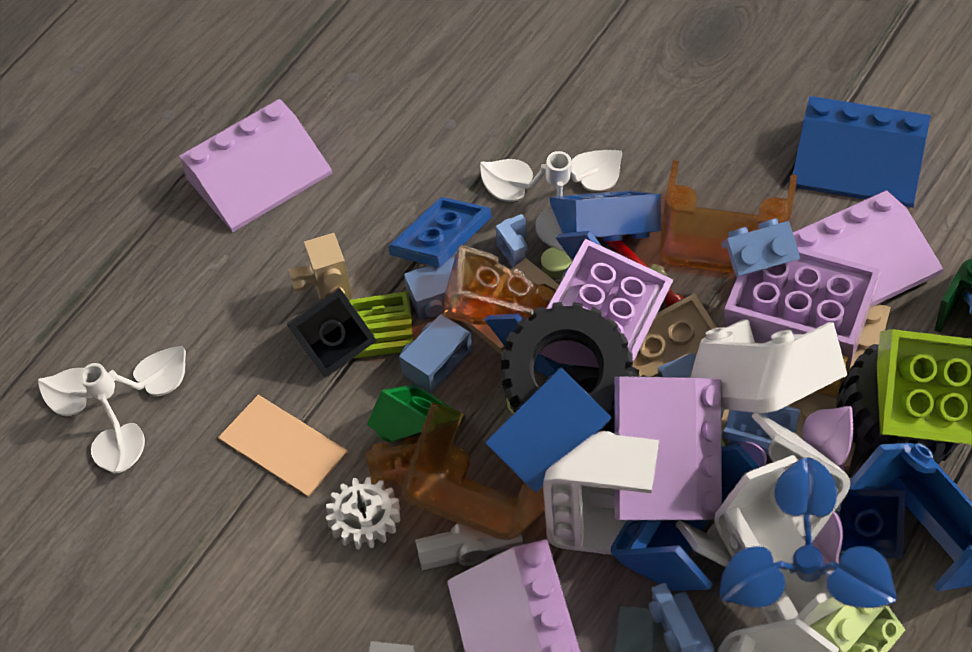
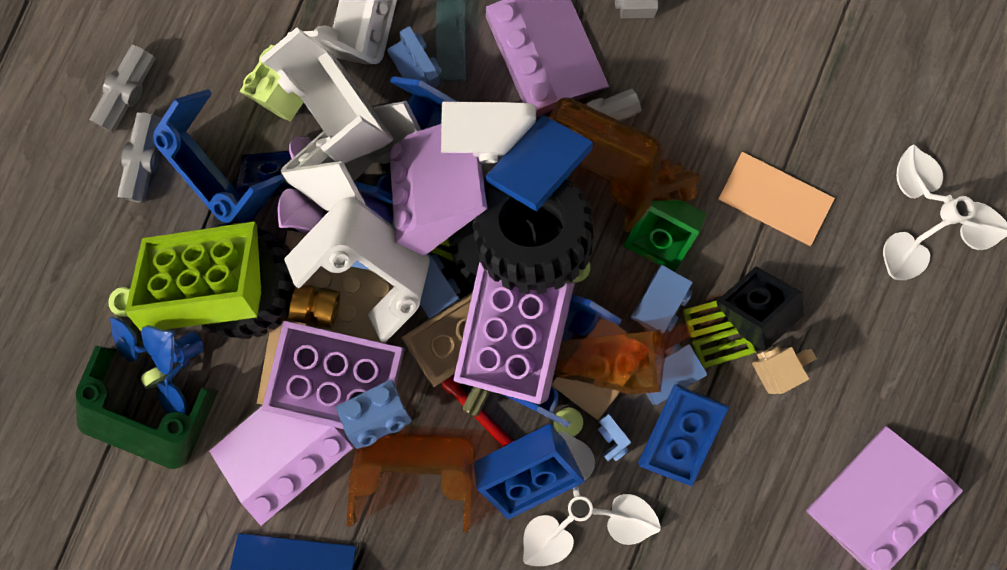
camera: 160 degrees right, 30 degrees up
white gear [326,477,400,549] -> none
blue plant [720,457,897,608] -> none

